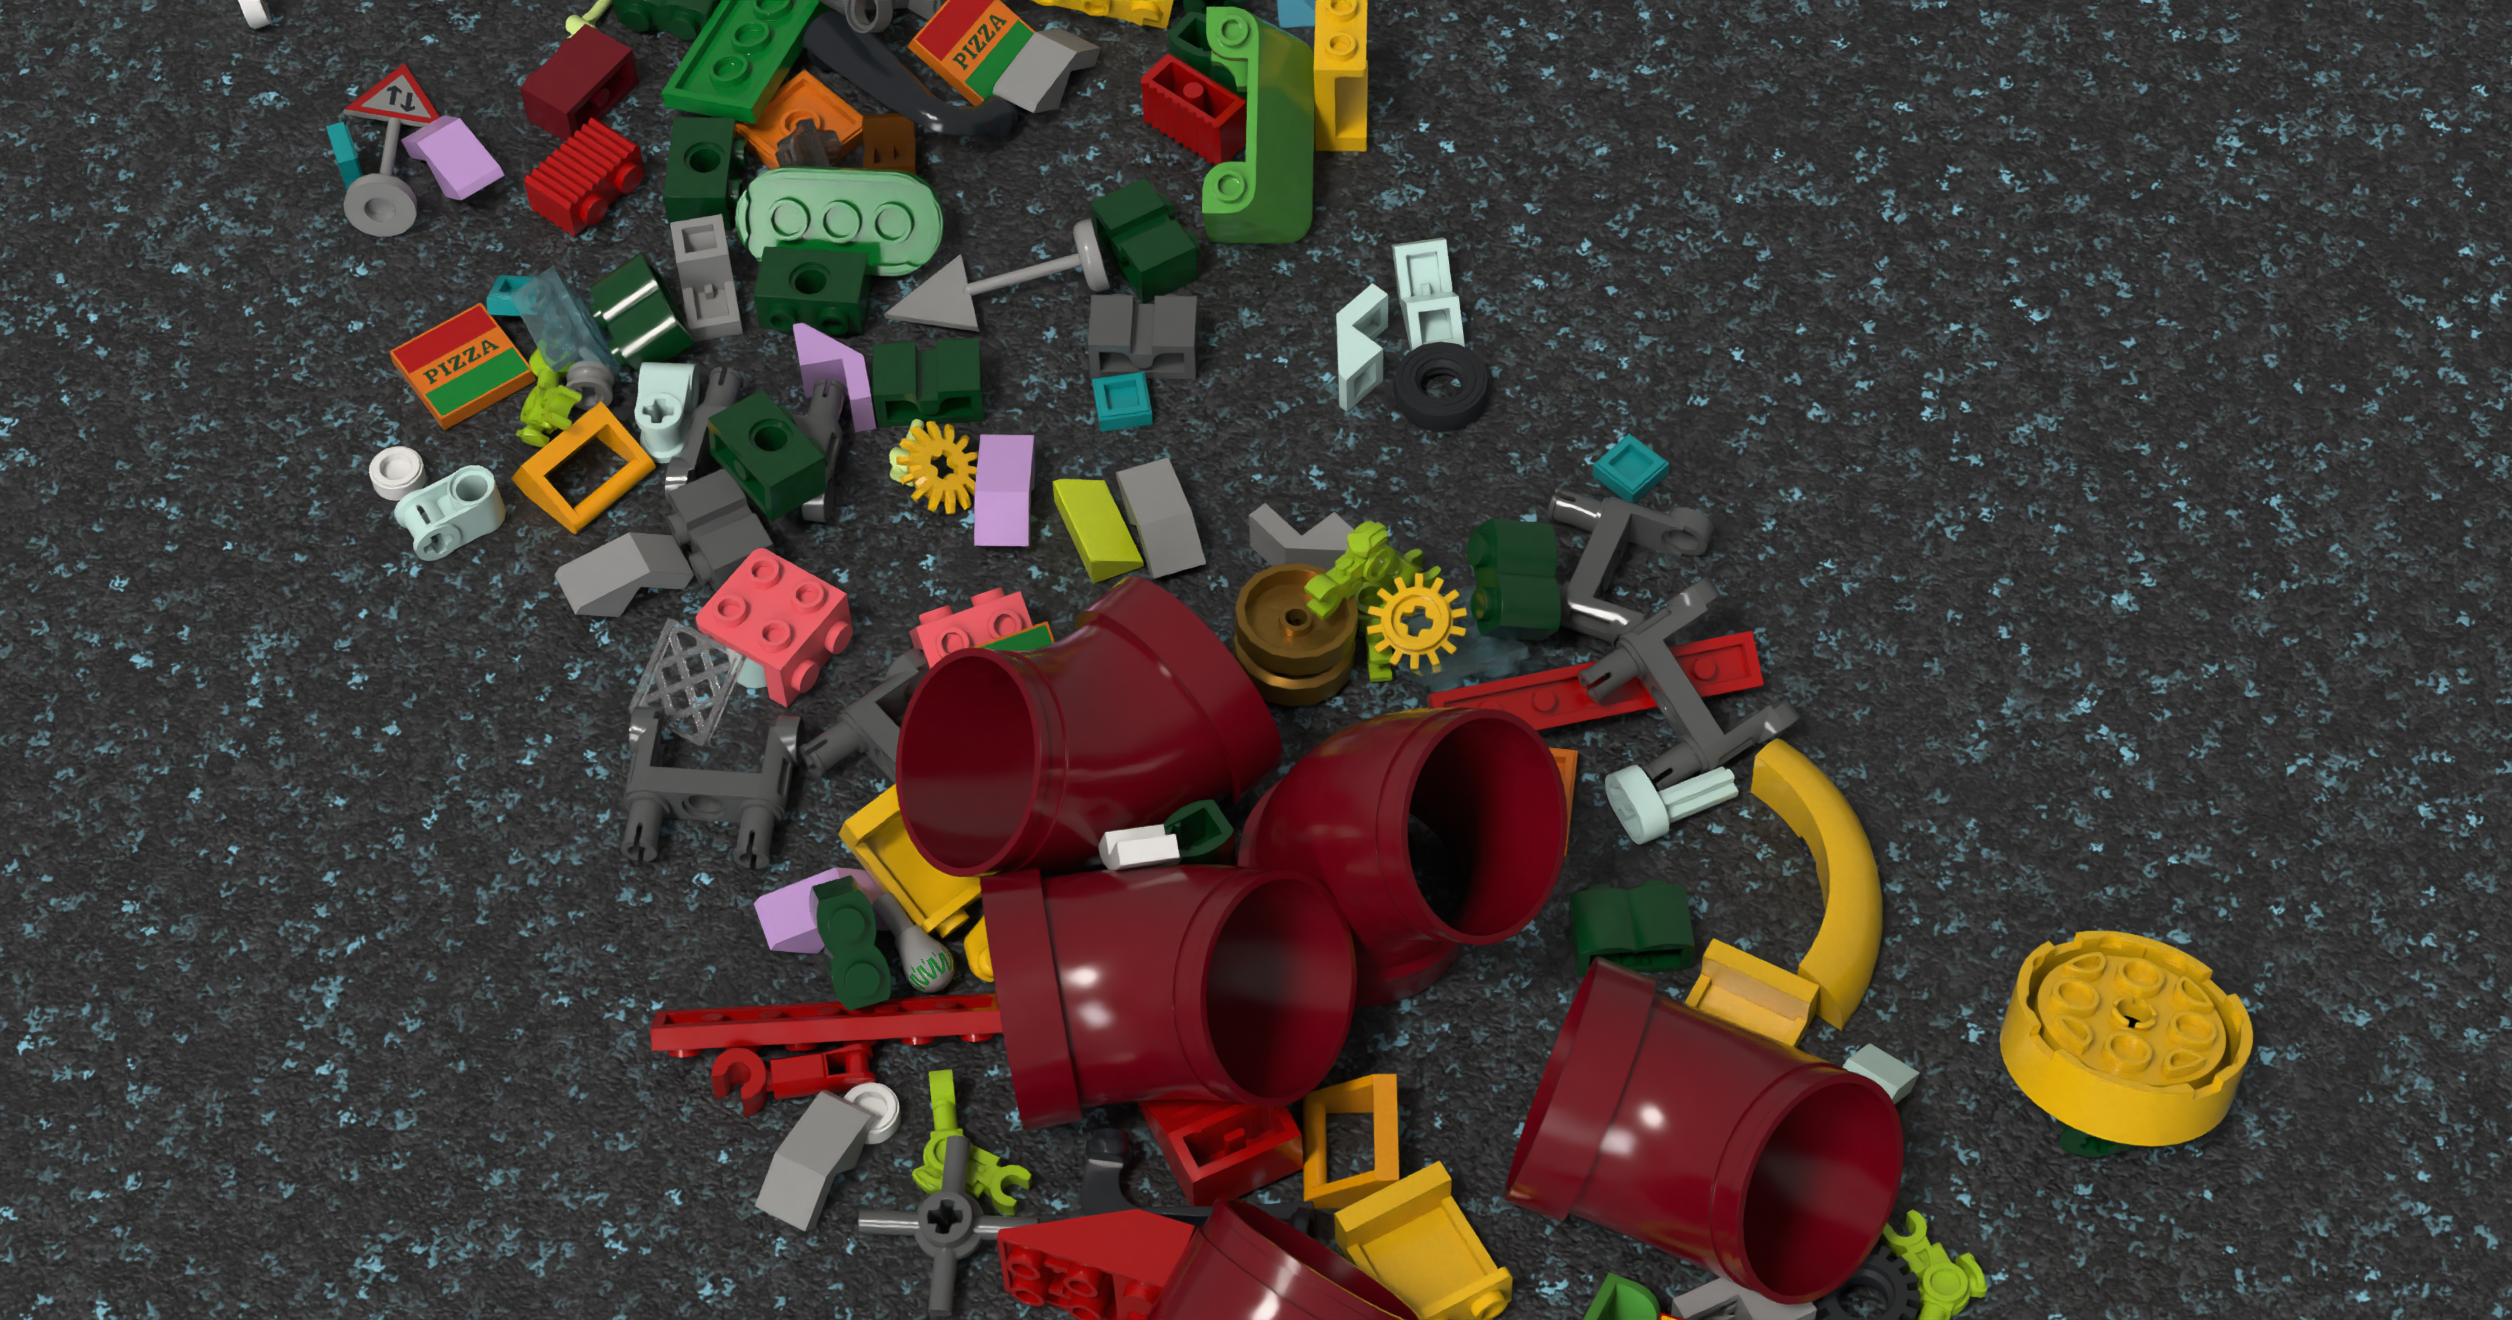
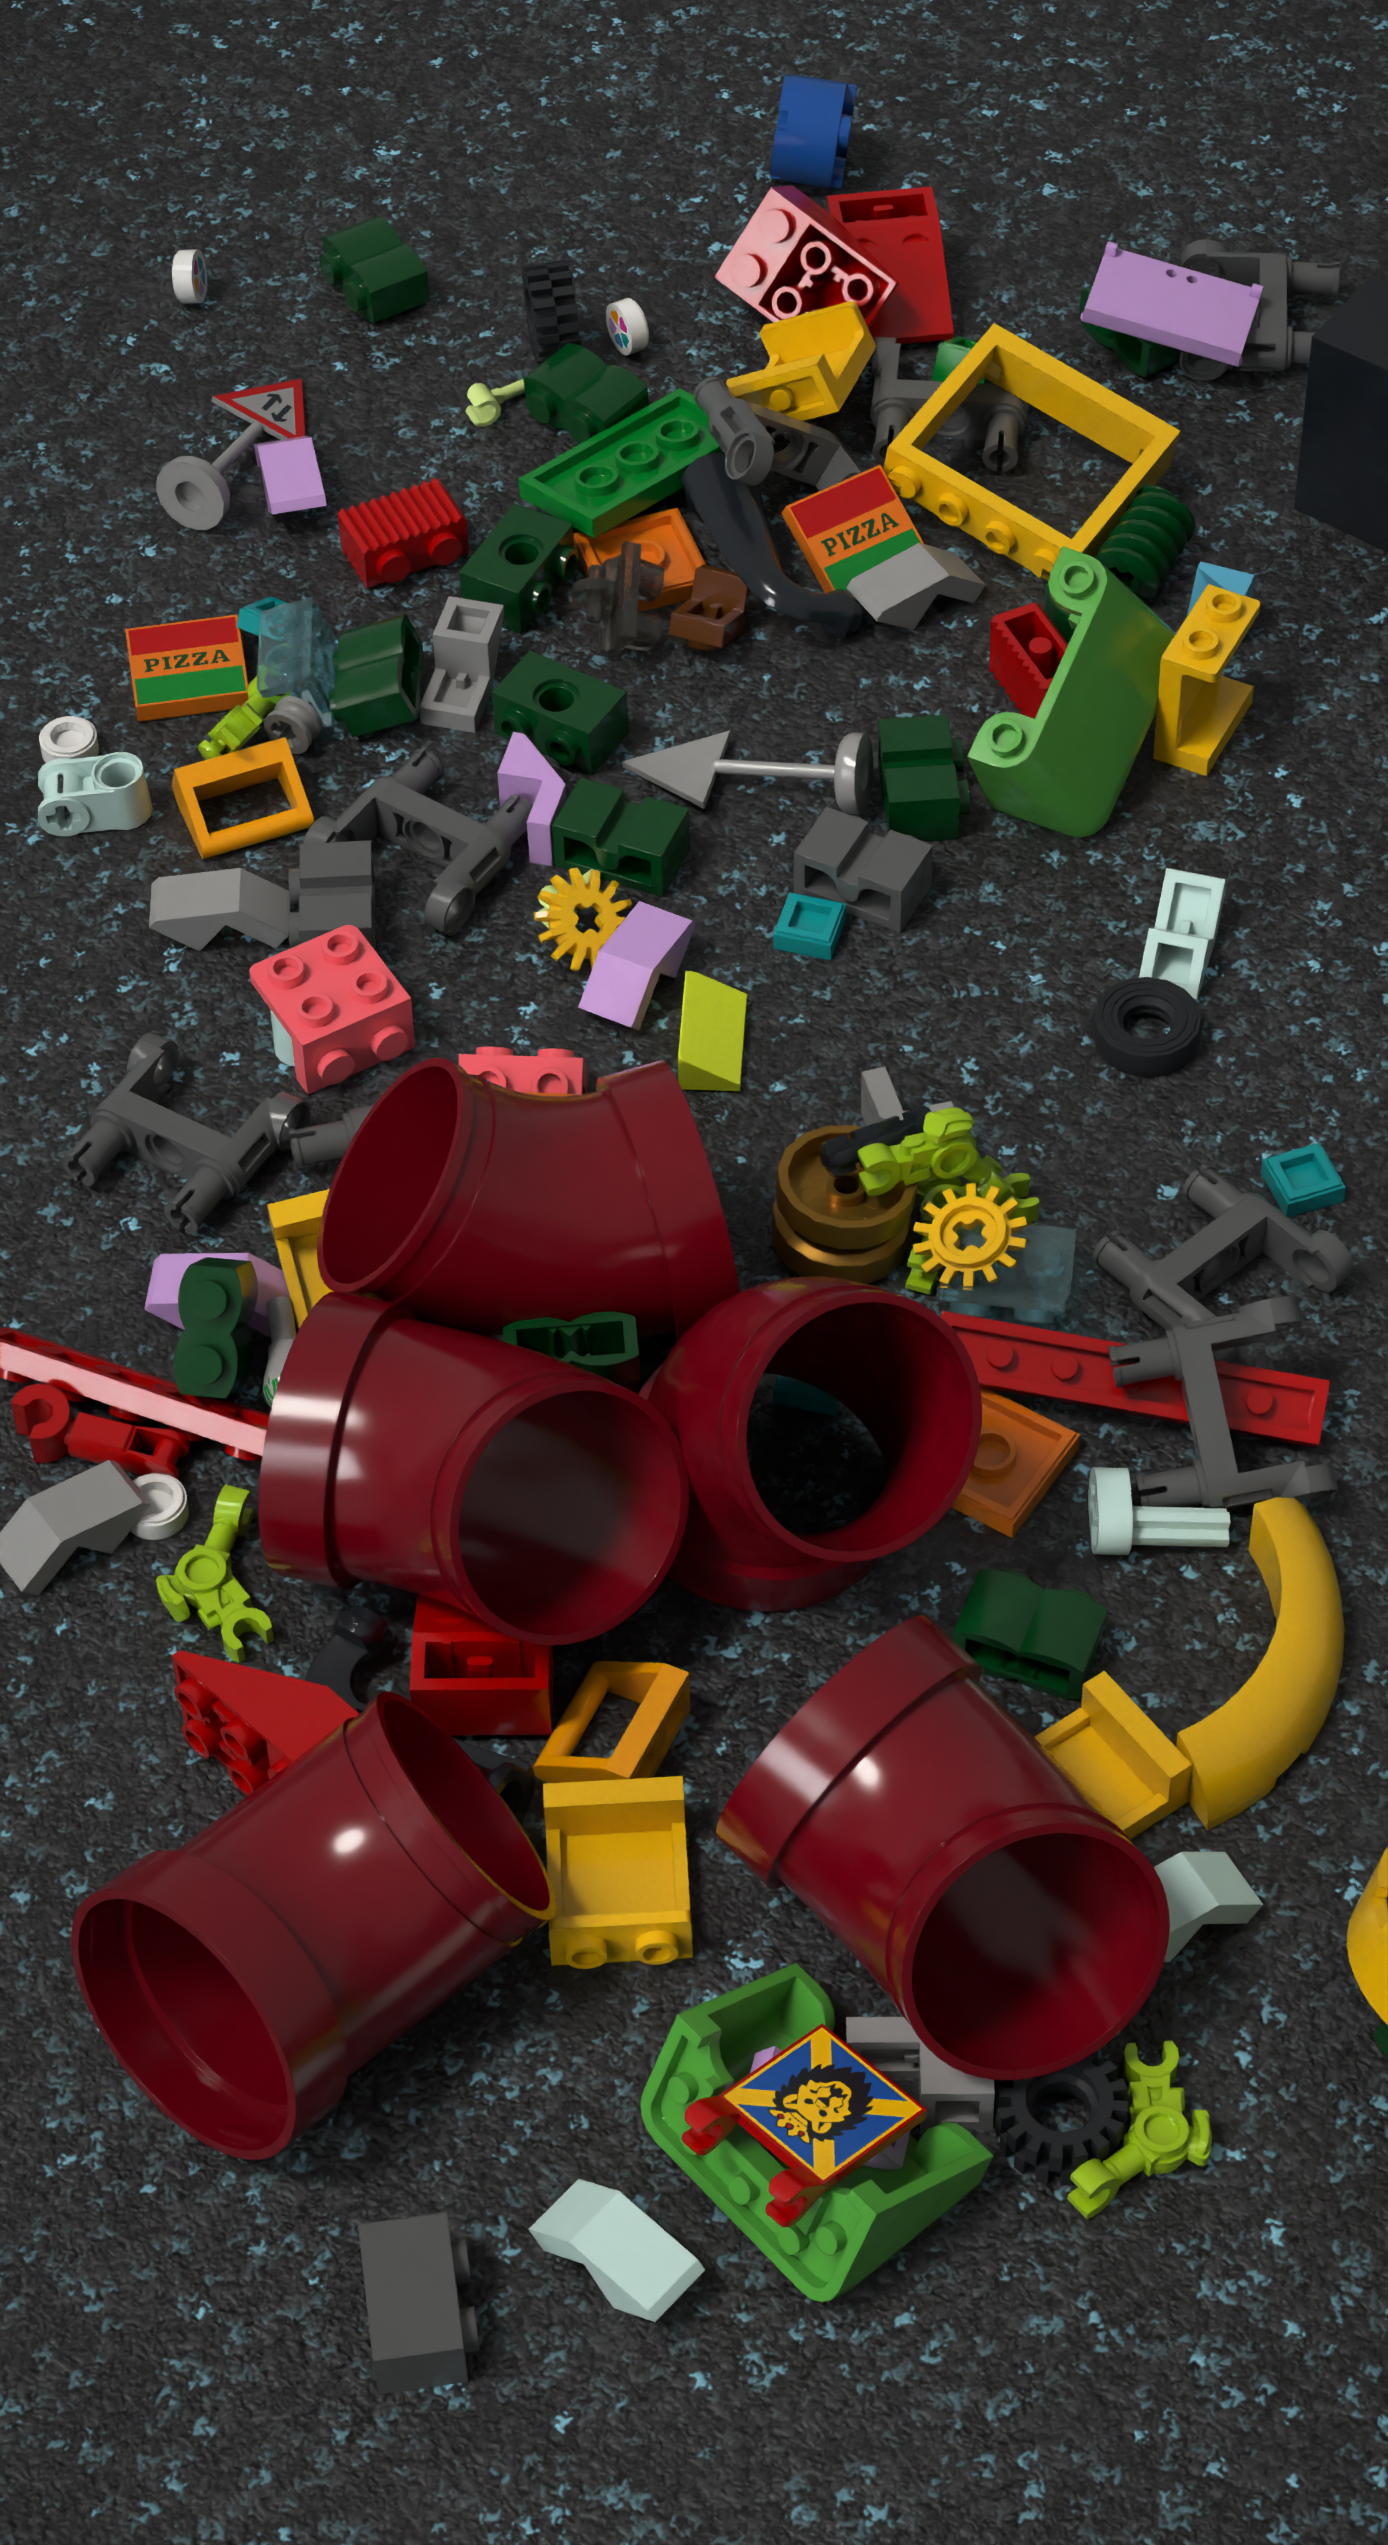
camera: 25 degrees right, 5 degrees down
teal tile [326,122,363,192] -> none
dark red brick [520,24,639,142] -> none
clear window [628,618,747,748] -> none
light aqua piece [634,362,700,463] -> none
dark green brick [708,389,828,521] -> none
tile [735,166,945,276] -> none
dark grey bar [858,1136,1040,1317] -> none
white slope [1099,824,1180,870] -> none
light grey slope [1115,457,1206,579] -> none
light aqua slope [1336,283,1388,412] -> none
dark green brick [1467,518,1561,641] -> none
none -> black axle [819,1106,931,1177]

